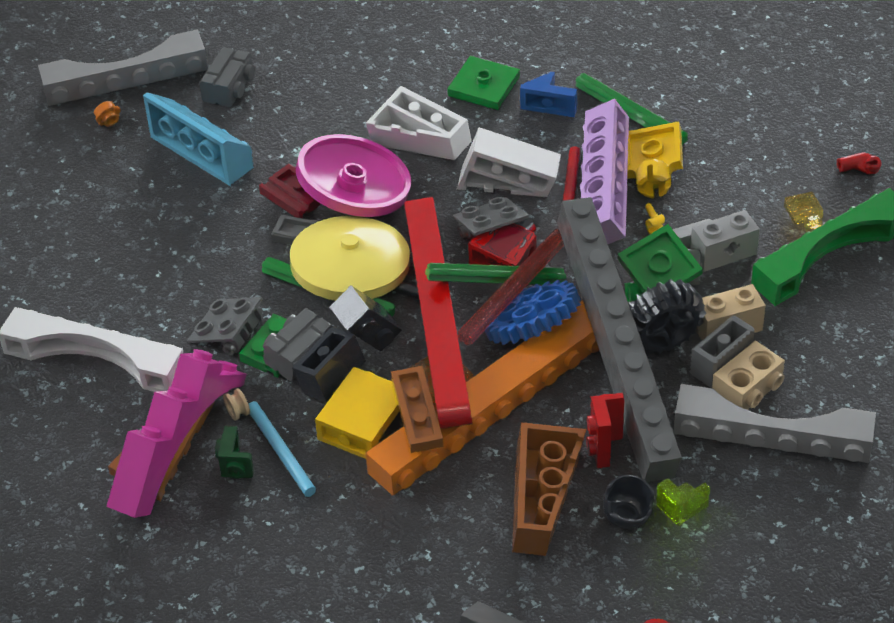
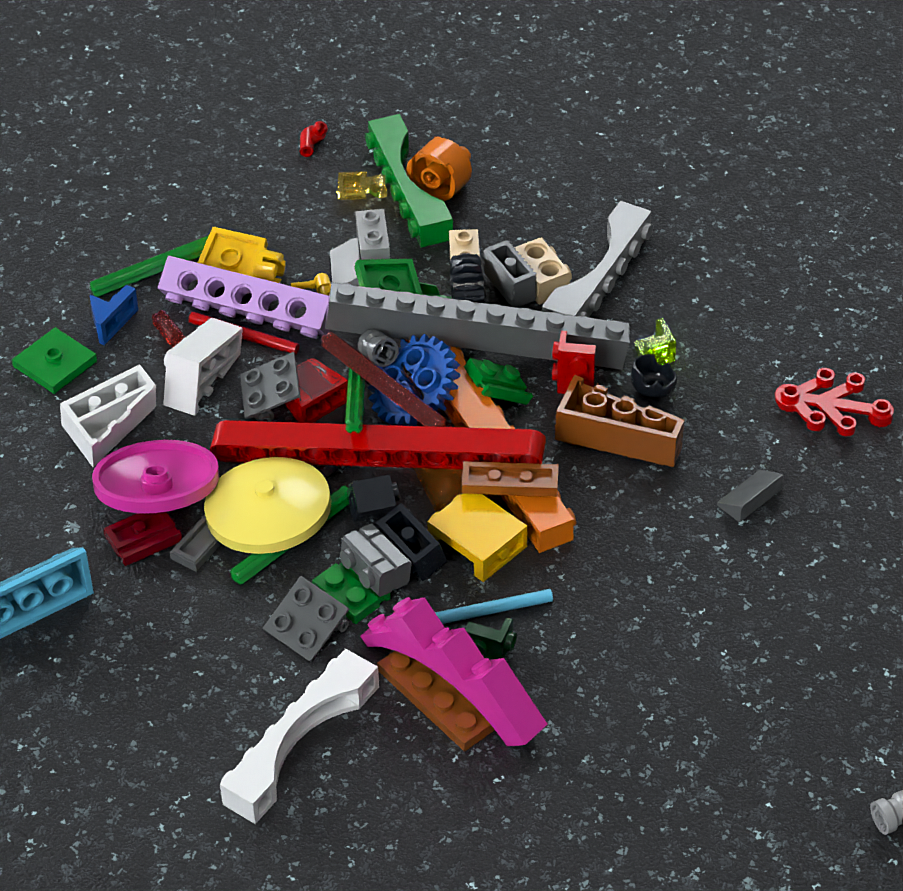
camera: 75 degrees left, 0 degrees up
none -> clear red axle [152,310,186,347]
none -> dark grey wheel [358,329,399,367]
none -> orange brick [406,136,472,201]
none -> green plate [464,358,533,405]

